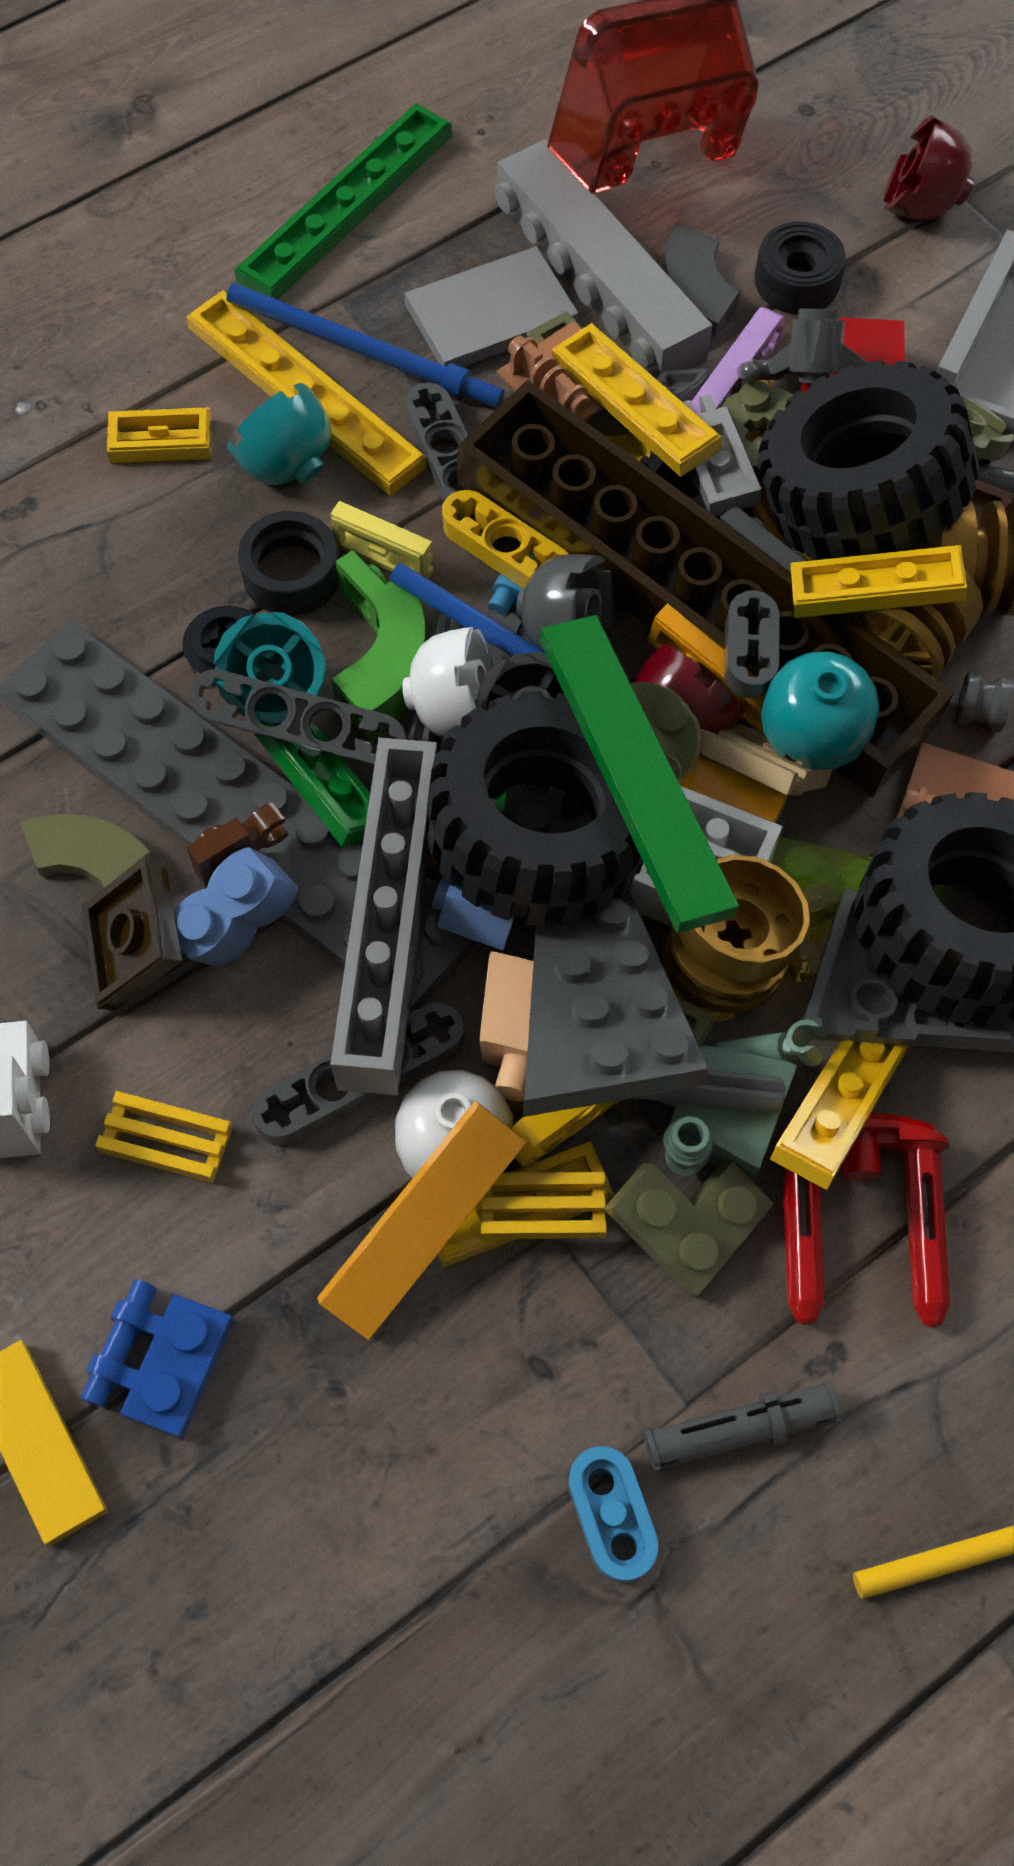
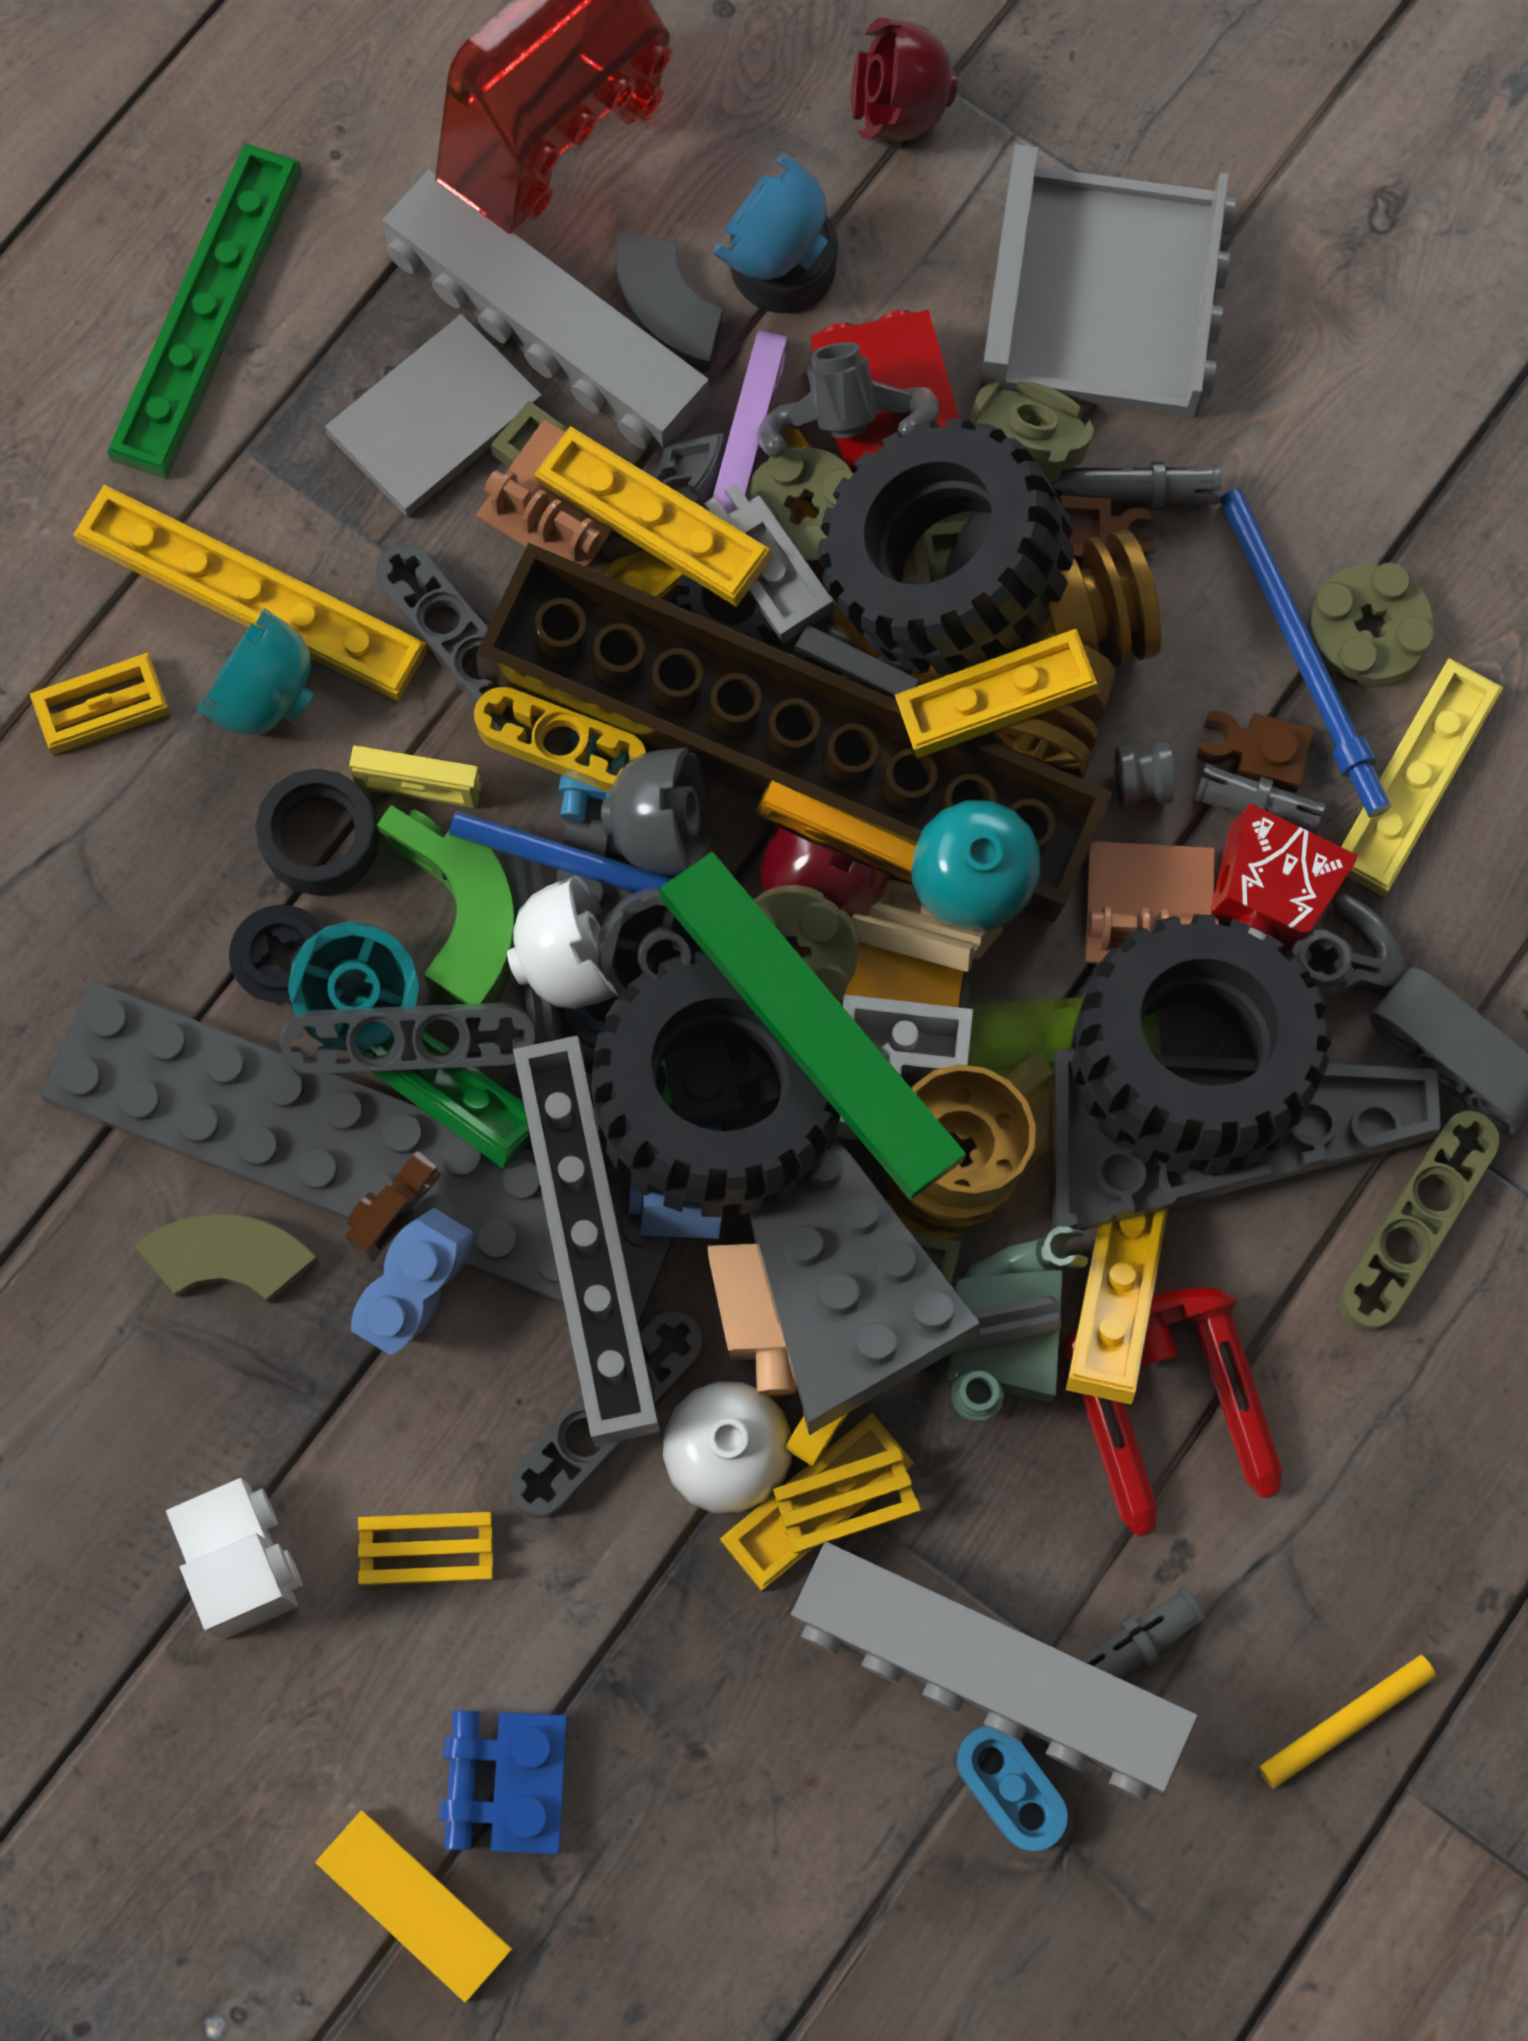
camera: 20 degrees left, 10 degrees up
dark brown tile [82,853,182,1011] -> none
blue bar [227,283,505,409] -> none
light orange tile [317,1100,527,1340] -> none
olive plate [604,1161,774,1296] -> none
dark grey beam [724,590,780,698] -> none
none -> dark azure cylinder [712,152,828,280]
none -> light grey brick [790,1541,1198,1802]

